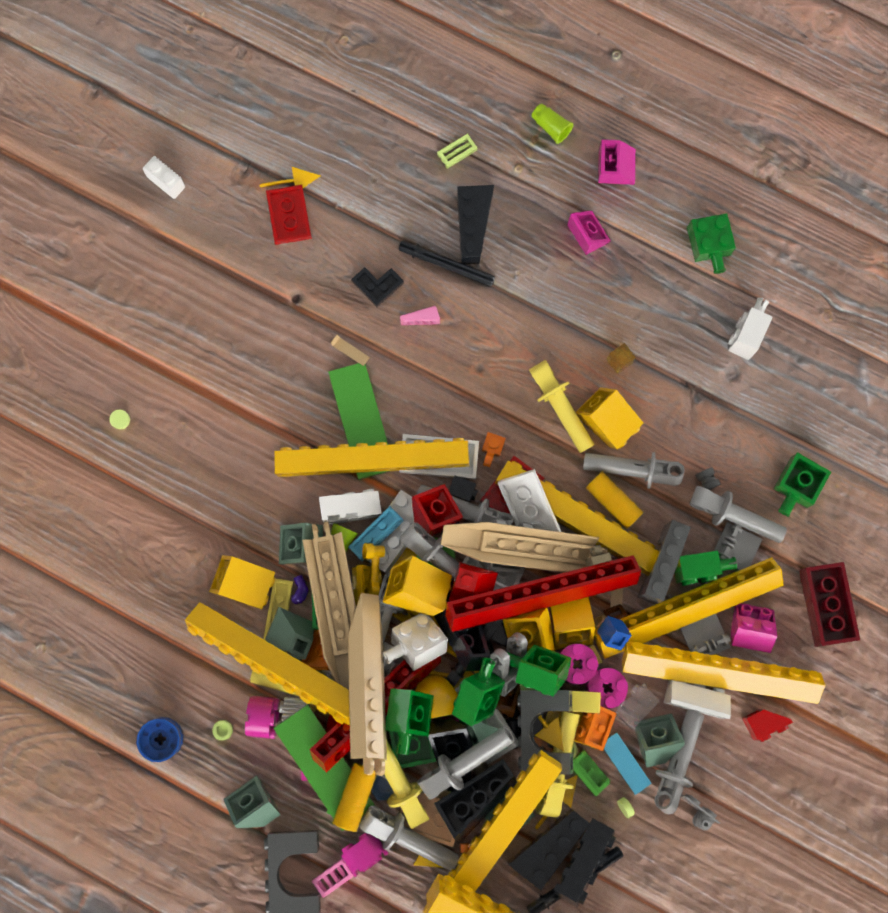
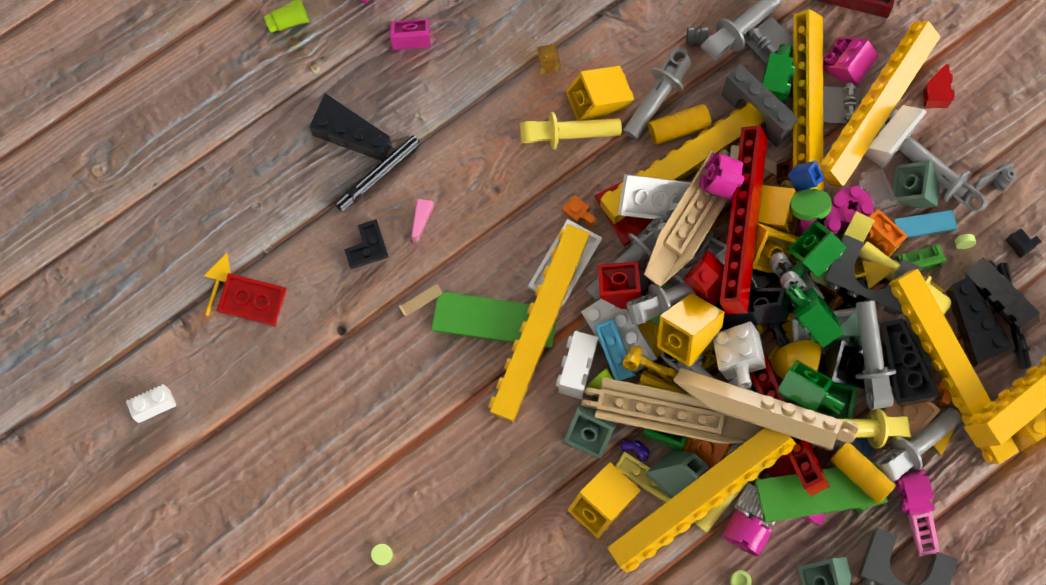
camera: 60 degrees left, 5 degrees down
yellowish green tile [437,133,478,169] -> none
black brick [449,475,478,503] -> none
none -> dark pink brick [701,153,744,200]
none -> bright green tile [791,189,832,221]
none -> black panel [1005,229,1042,259]

